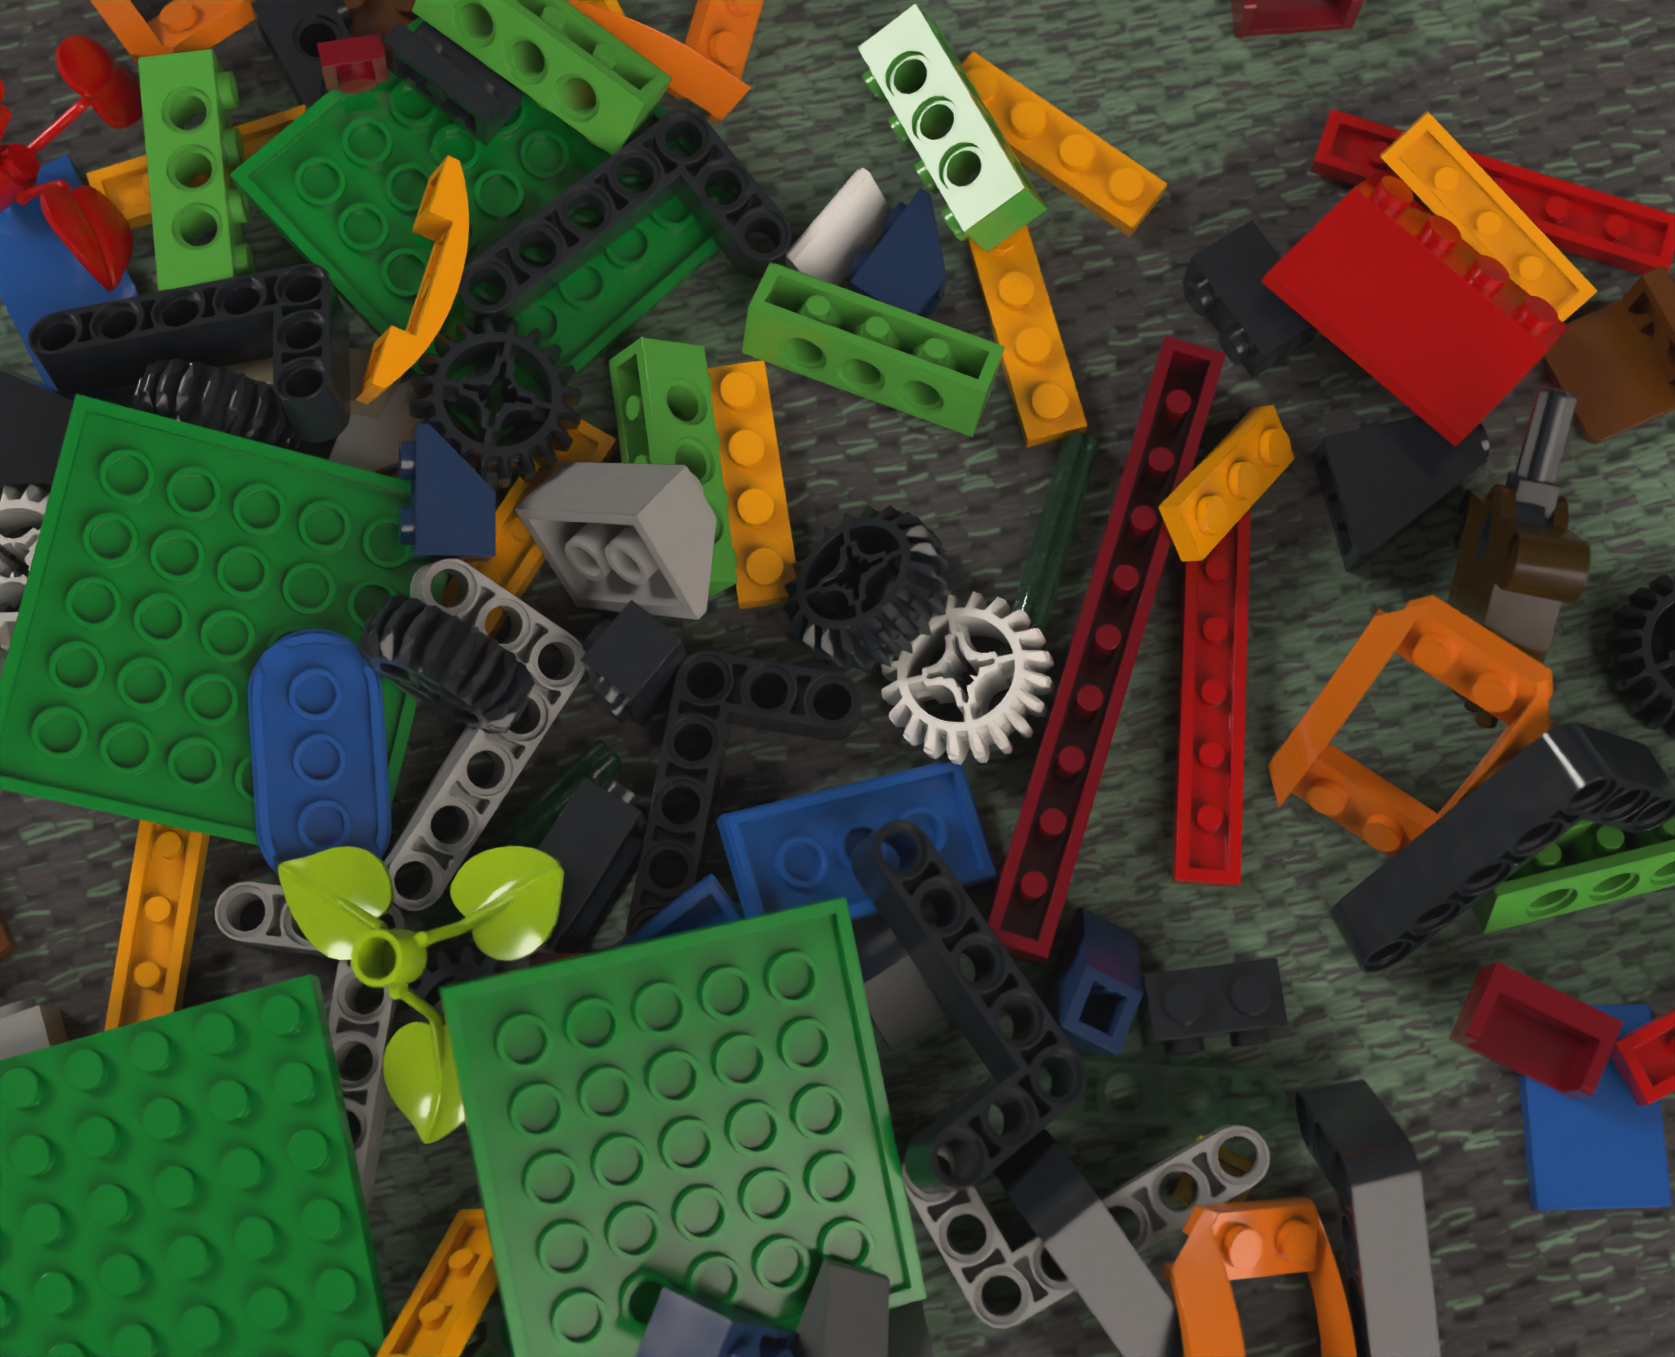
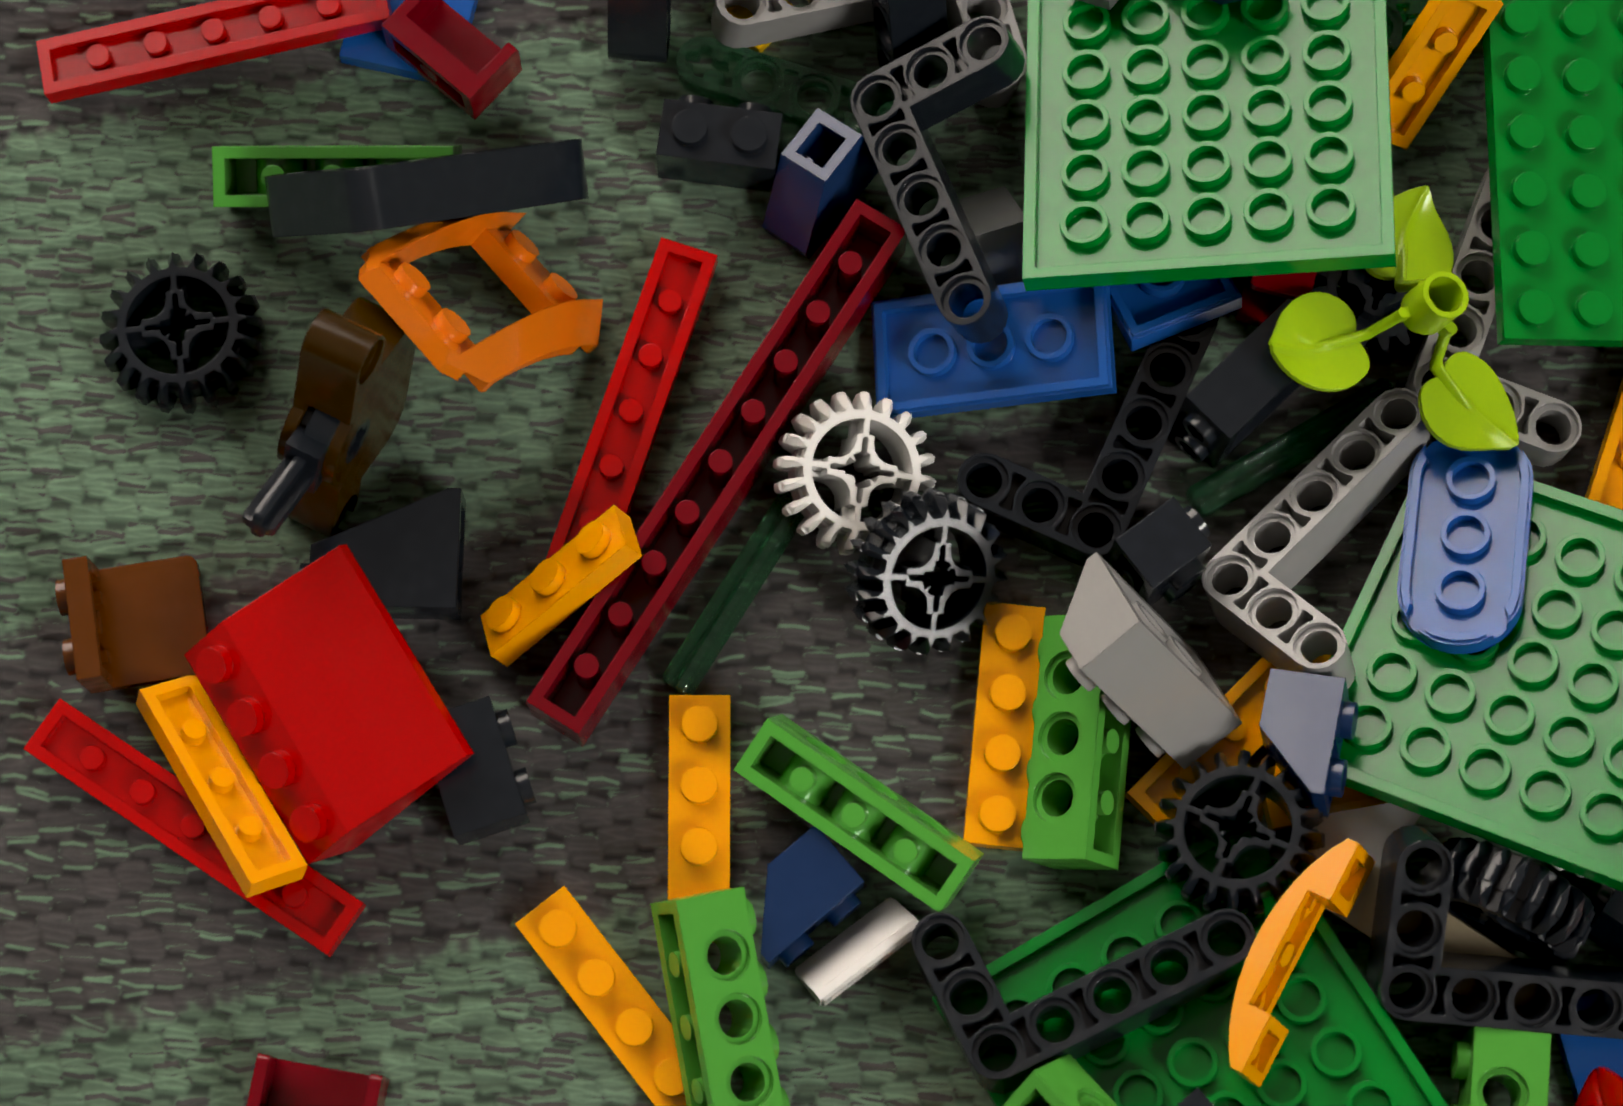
camera: 170 degrees left, 0 degrees up
black gear [357,595,535,734] -> none

